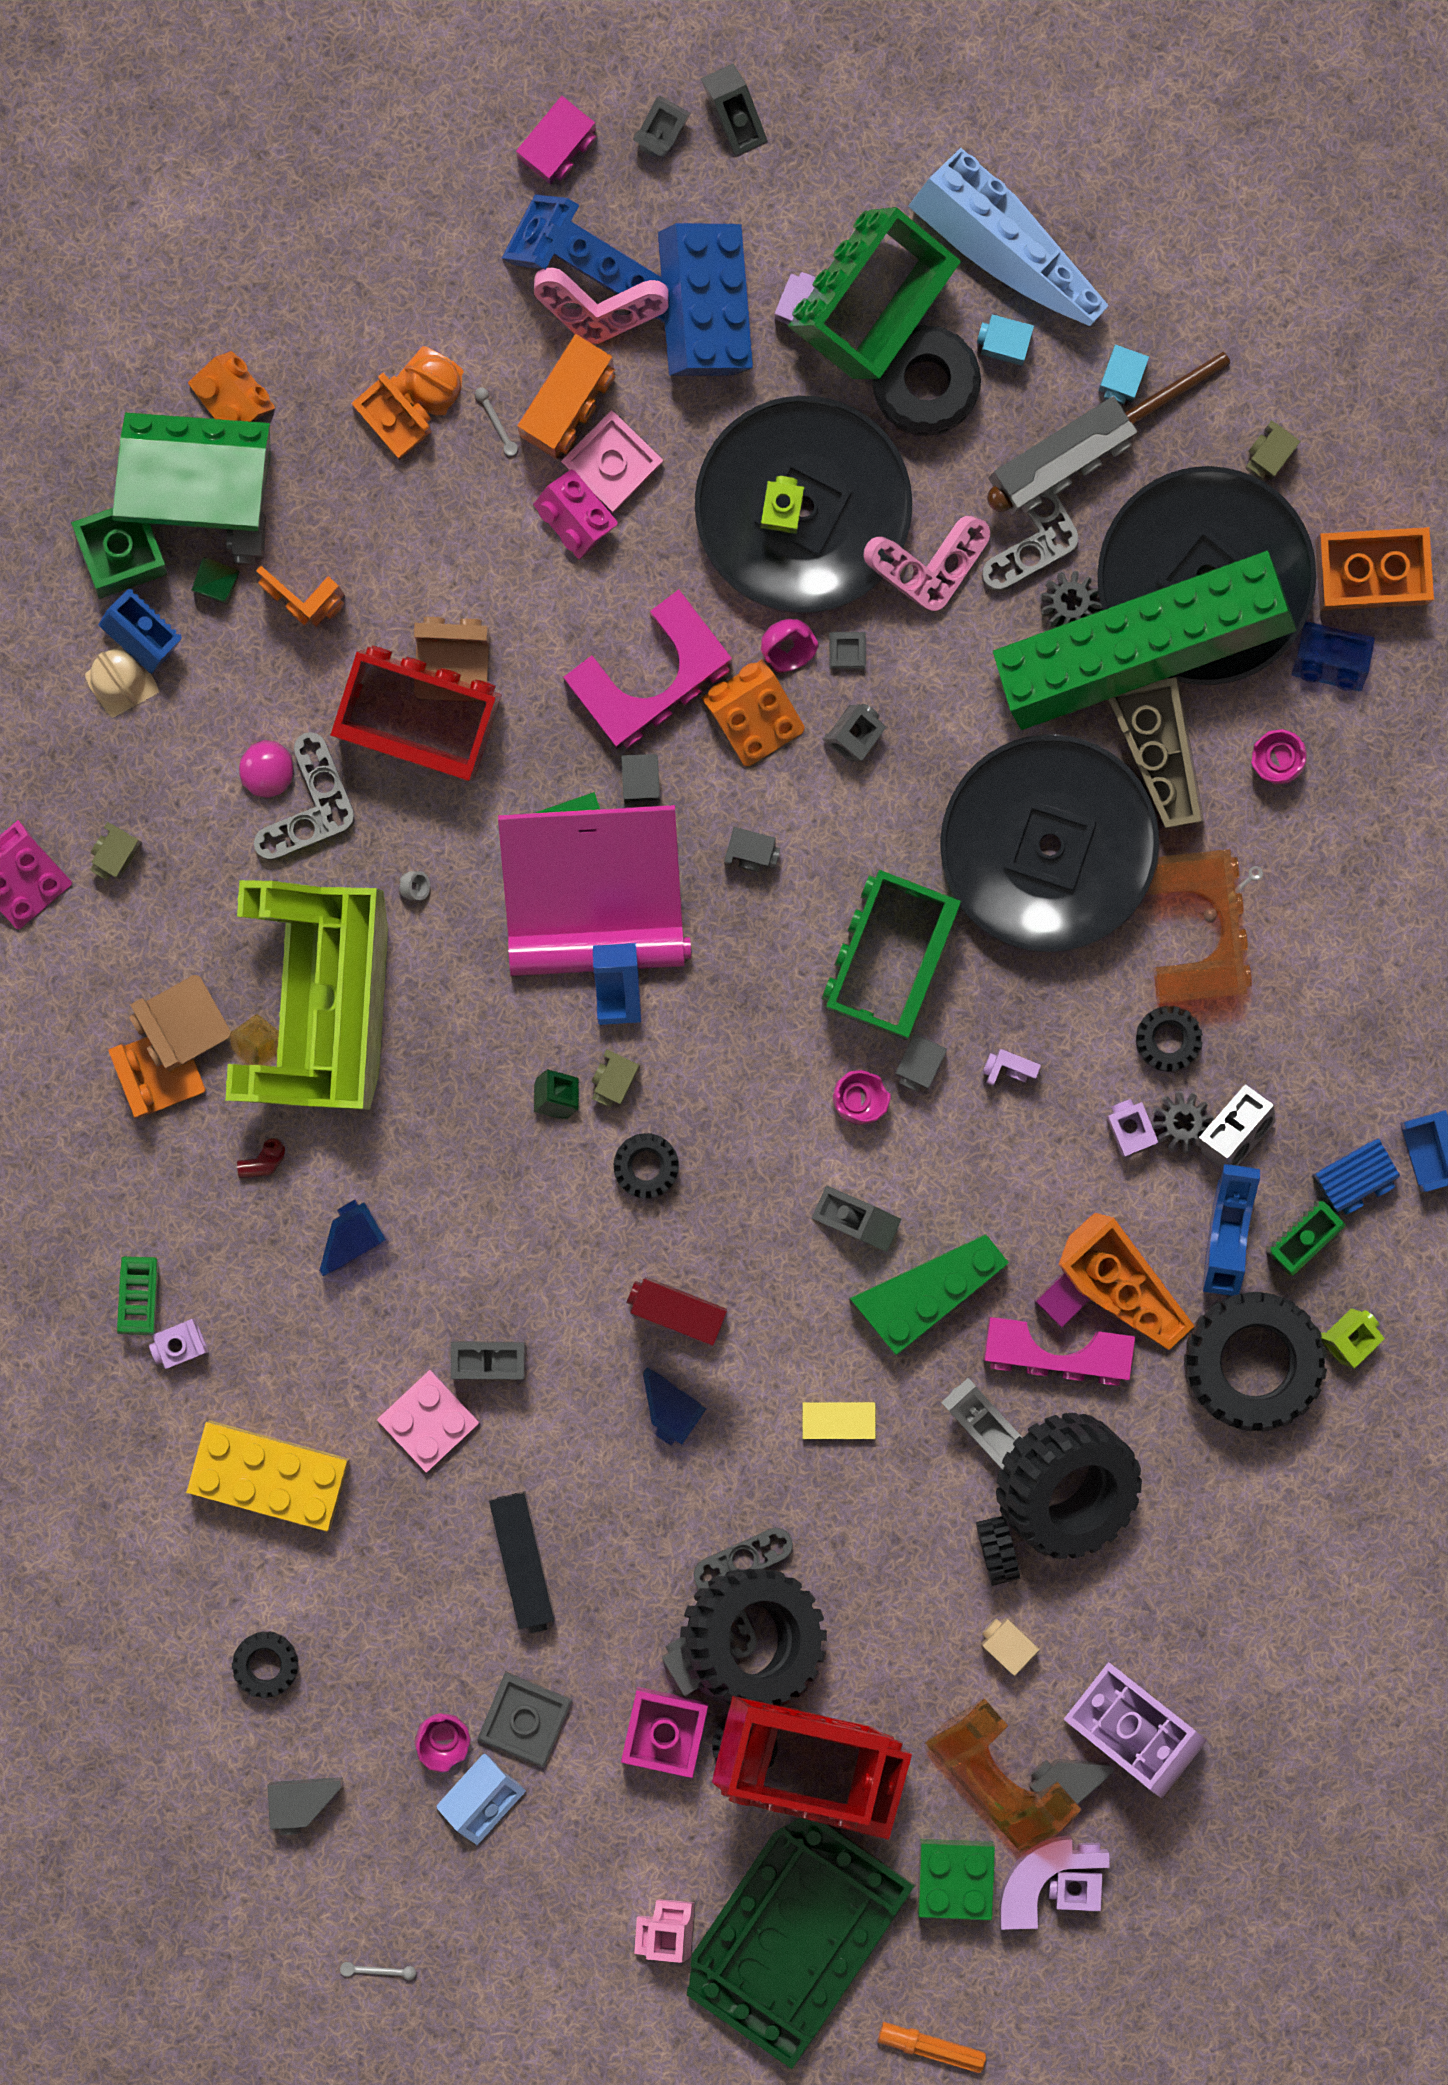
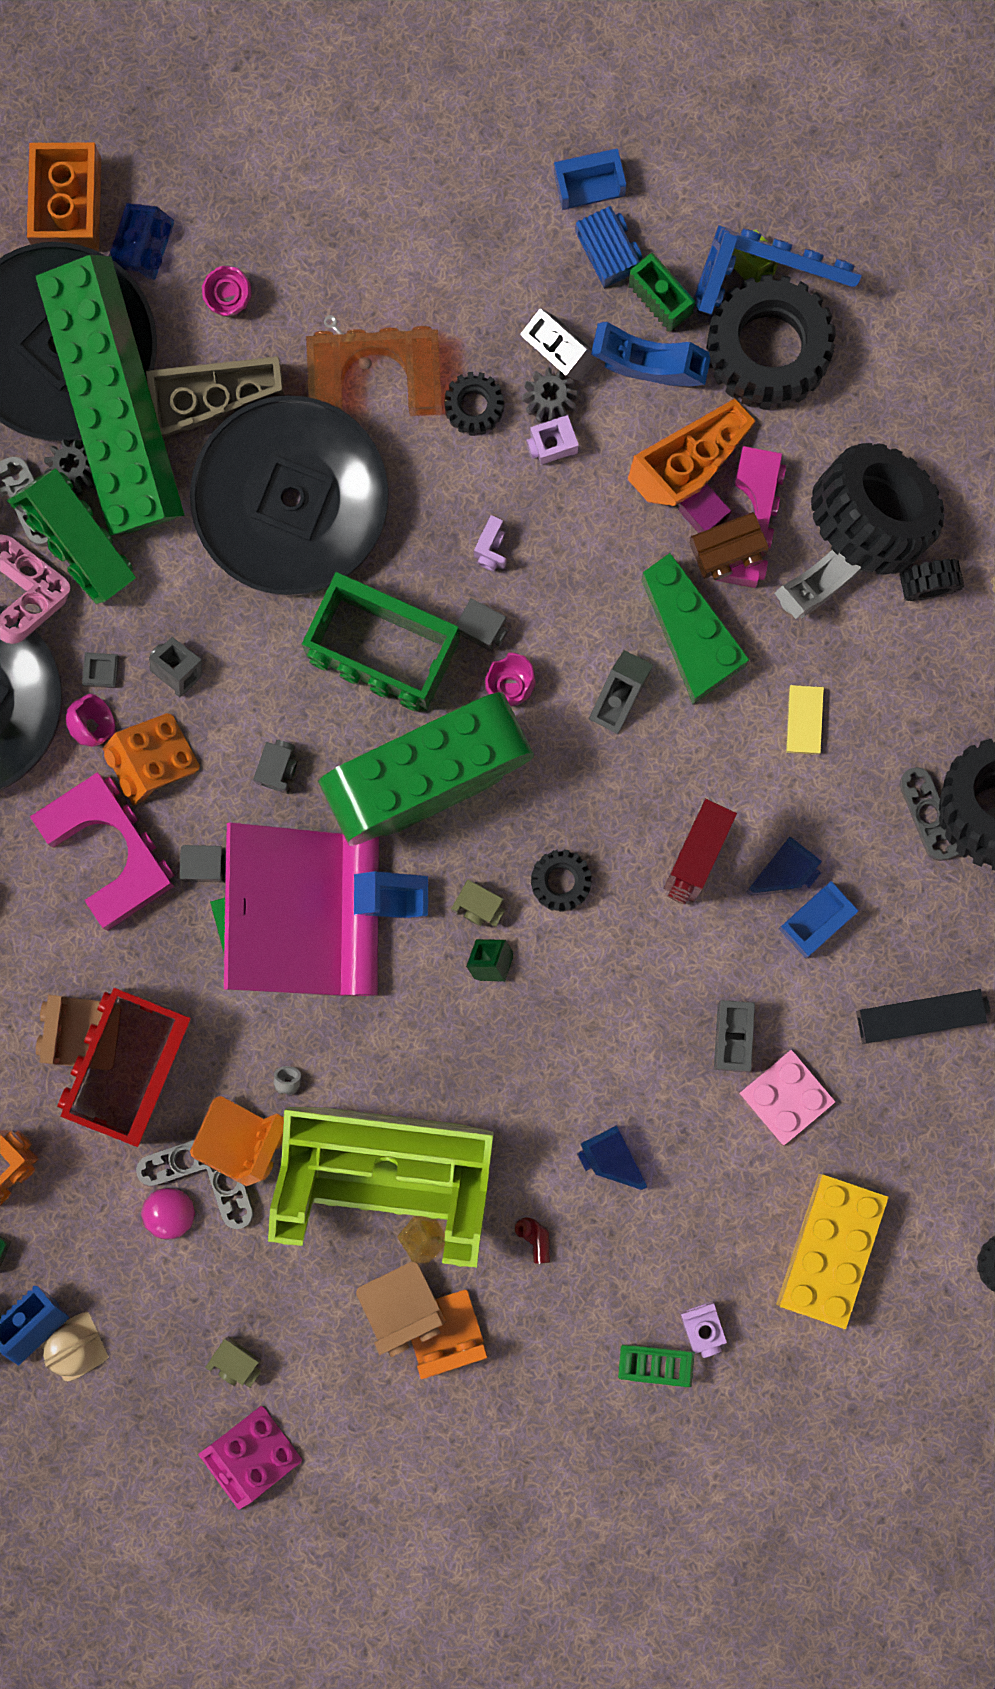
camera: 80 degrees left, 5 degrees down
none -> green wedge [7,468,136,604]
none -> orange bracket [190,1096,284,1186]
none -> green brick [318,692,534,846]
none -> reddish brown brick [689,512,769,580]
none -> blue bracket [693,225,862,315]
none -> blue panel [778,881,858,959]

